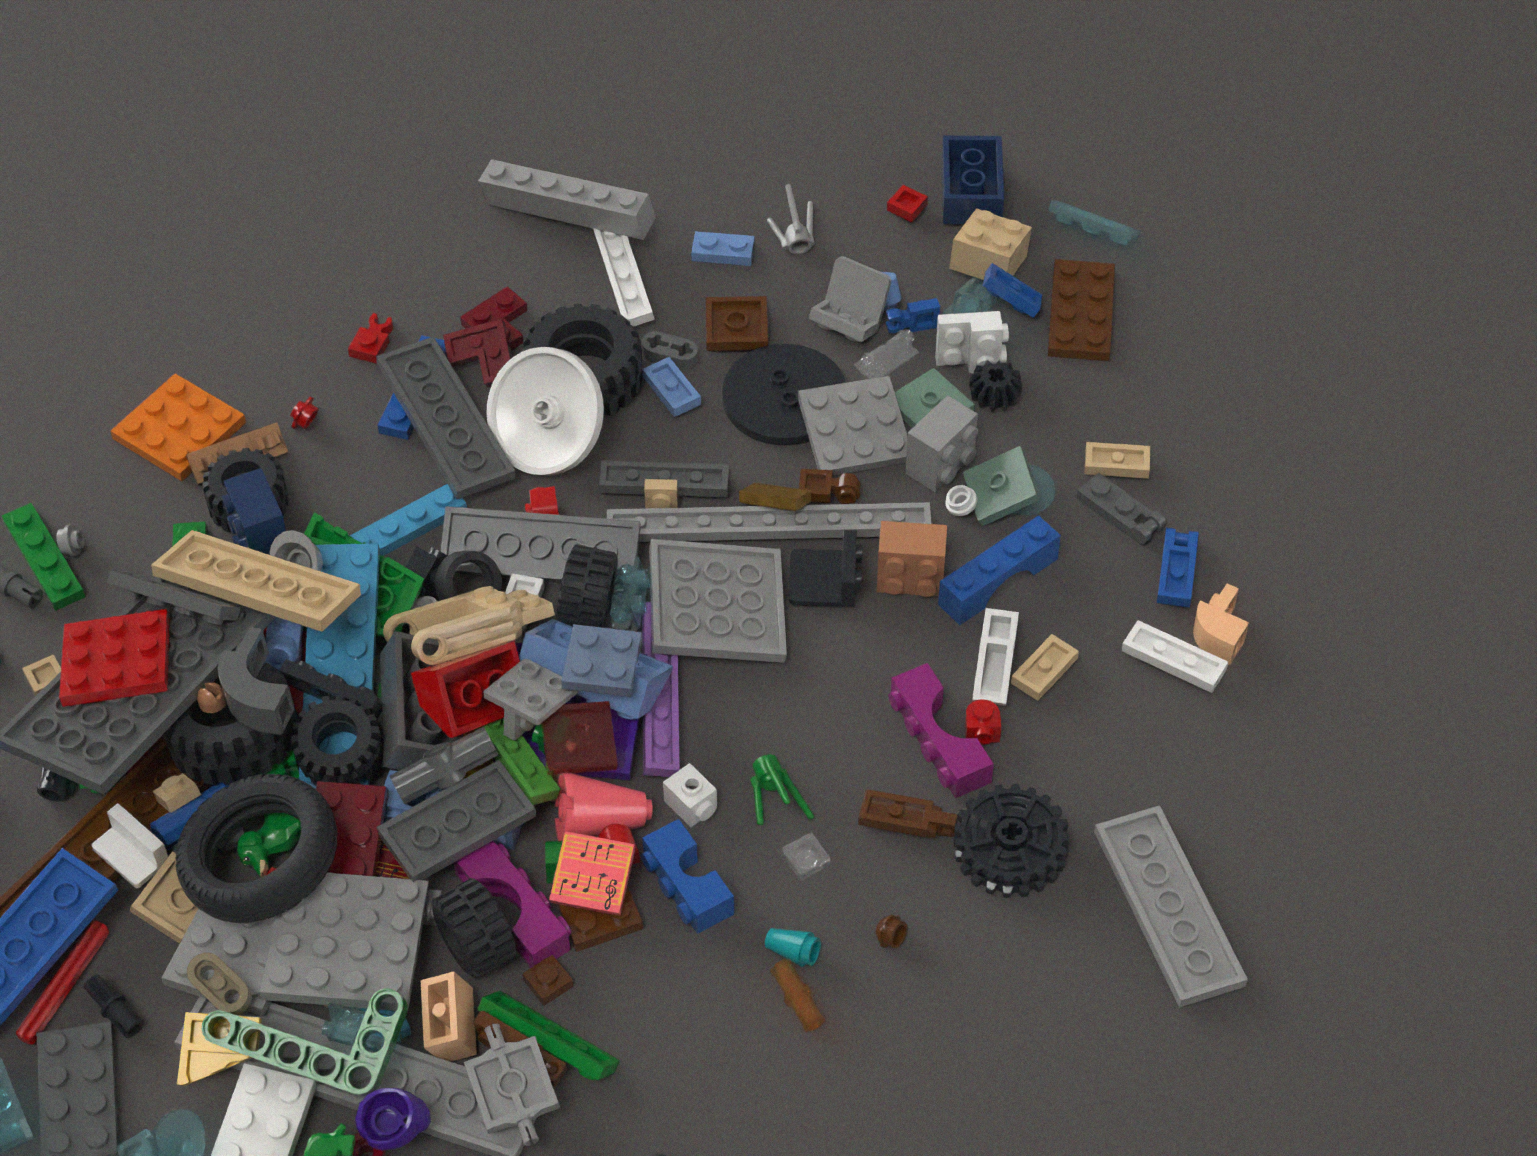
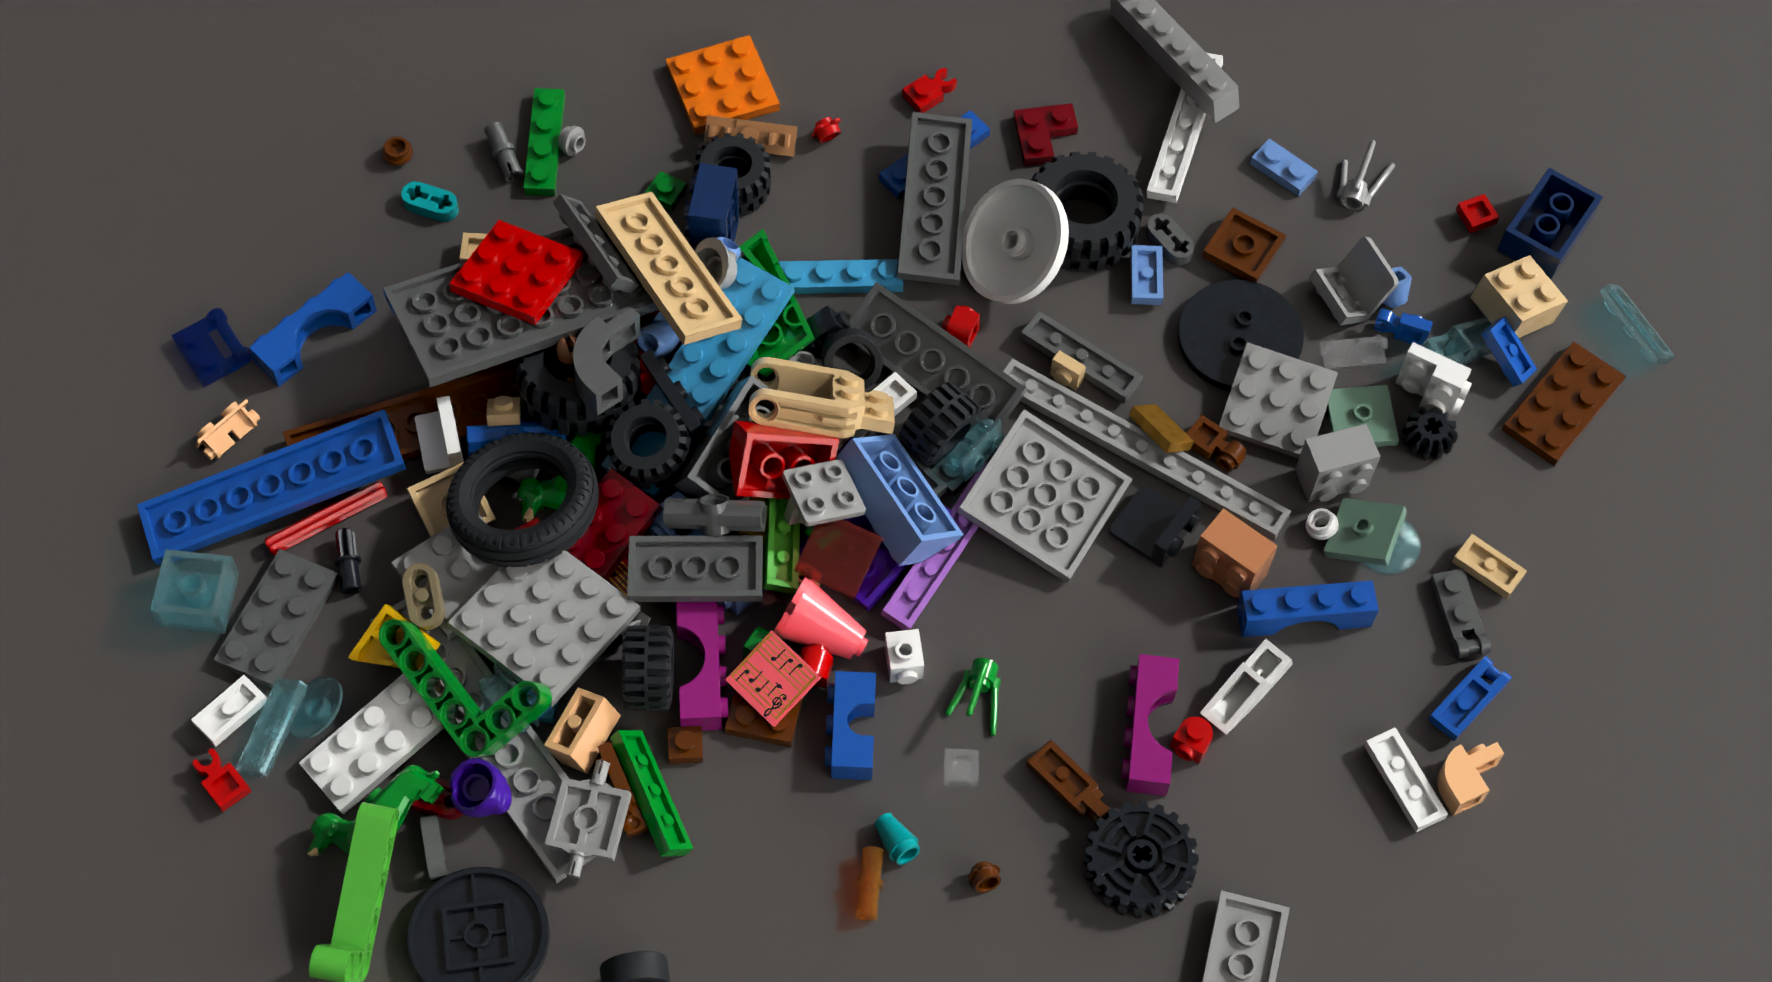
camera: 30 degrees right, 10 degrees up
dark red plate [443,319,512,388] -> none
sand blue plate [561,624,642,697] -> none
tan plate [1011,634,1079,701] -> none

